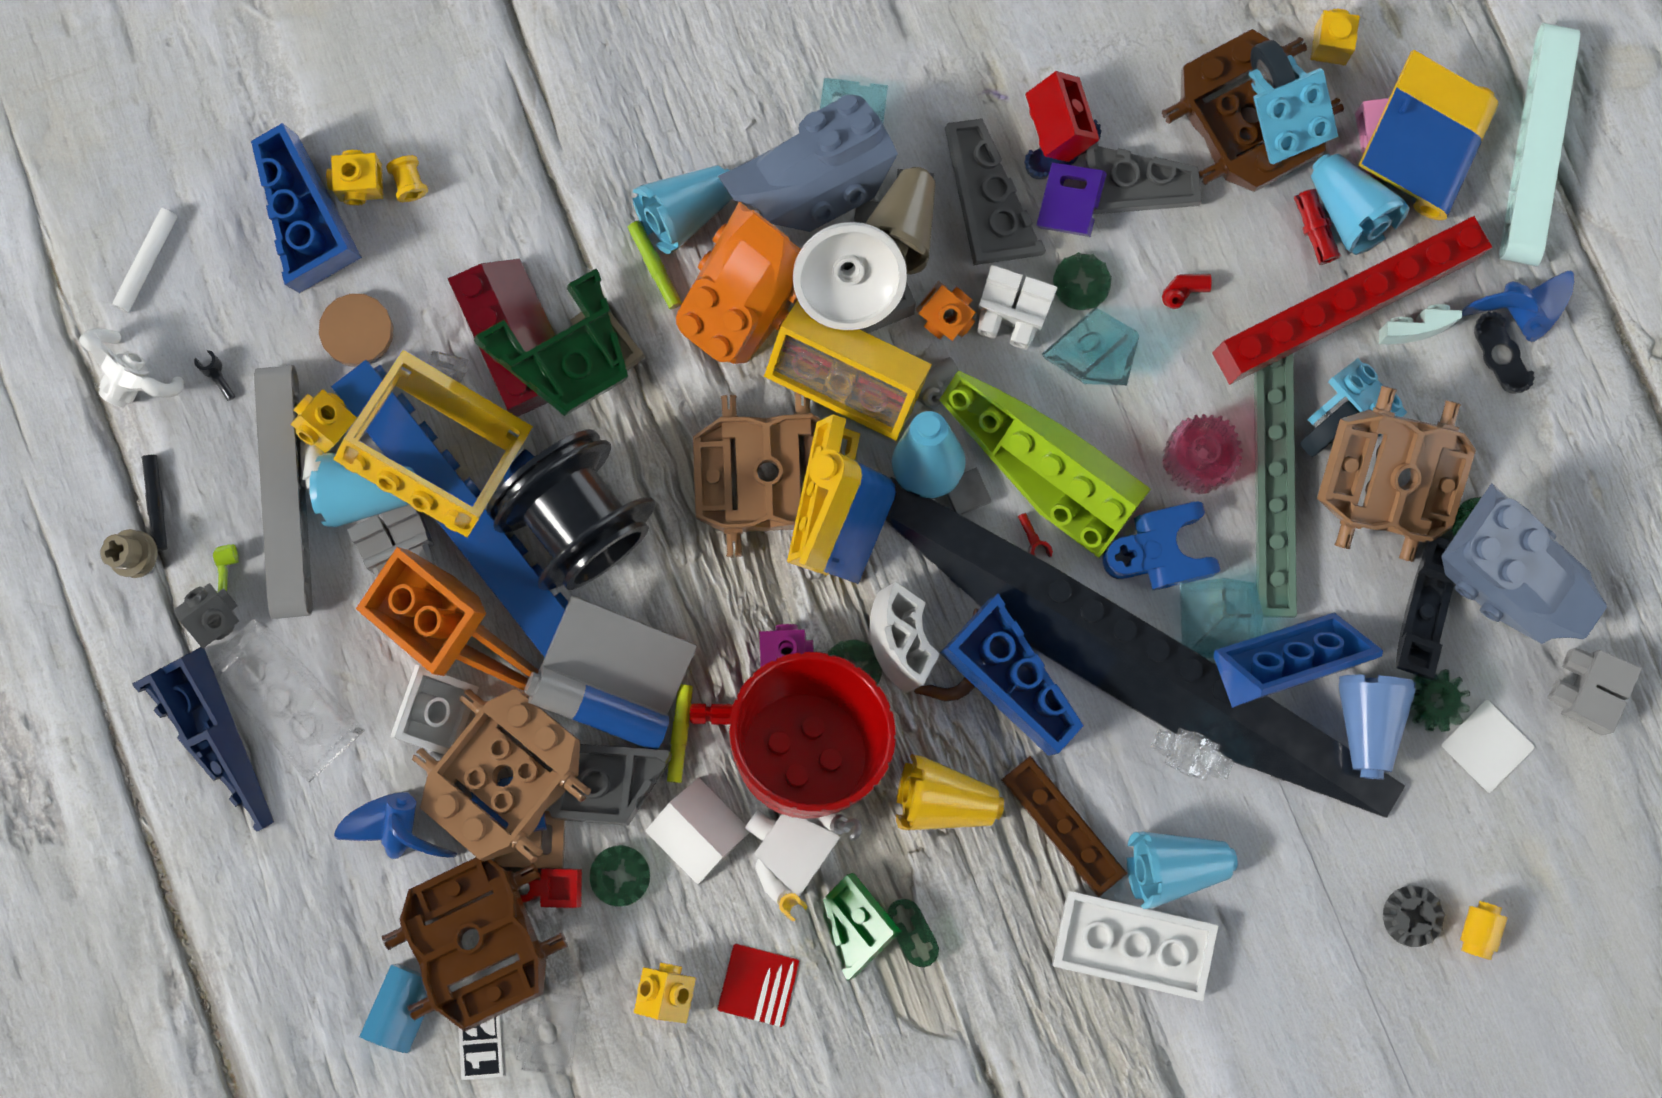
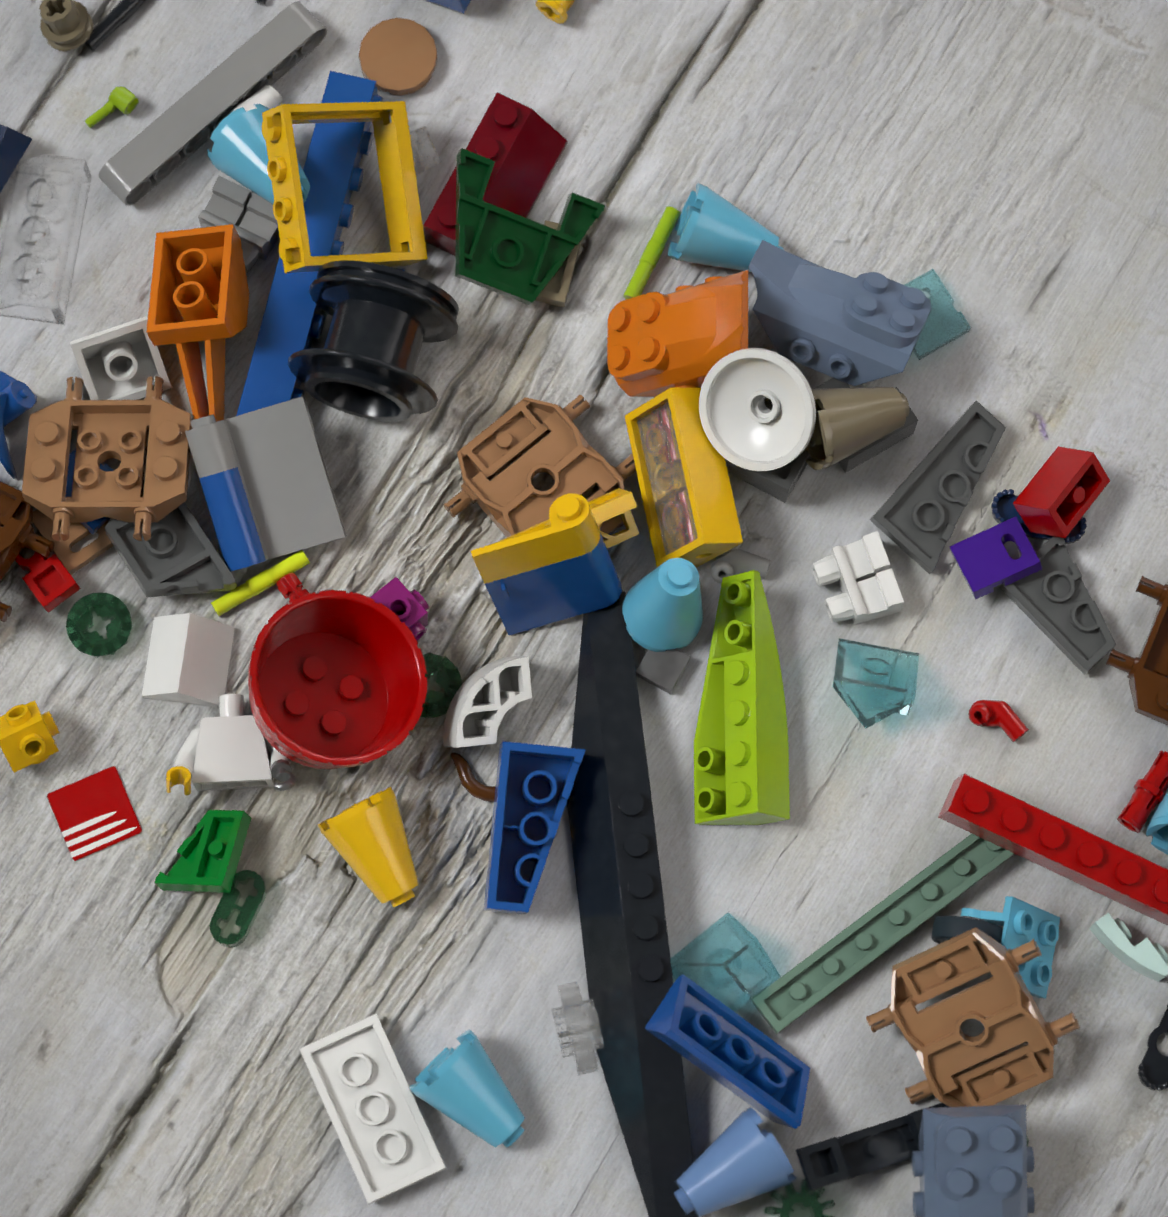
camera: 50 degrees right, 5 degrees down
dark grey brick [173,583,239,649] -> none
yellow brick [290,389,357,453] -> none
orange brick [916,281,976,341] -> none
reddish brown tile [1001,756,1128,898] -> none
red hand [1018,513,1053,557] -> none
clear green gear [1053,252,1112,310] -> none
blue piece [1102,501,1221,590] -> none
clear pink brick [1162,414,1243,495] -> none

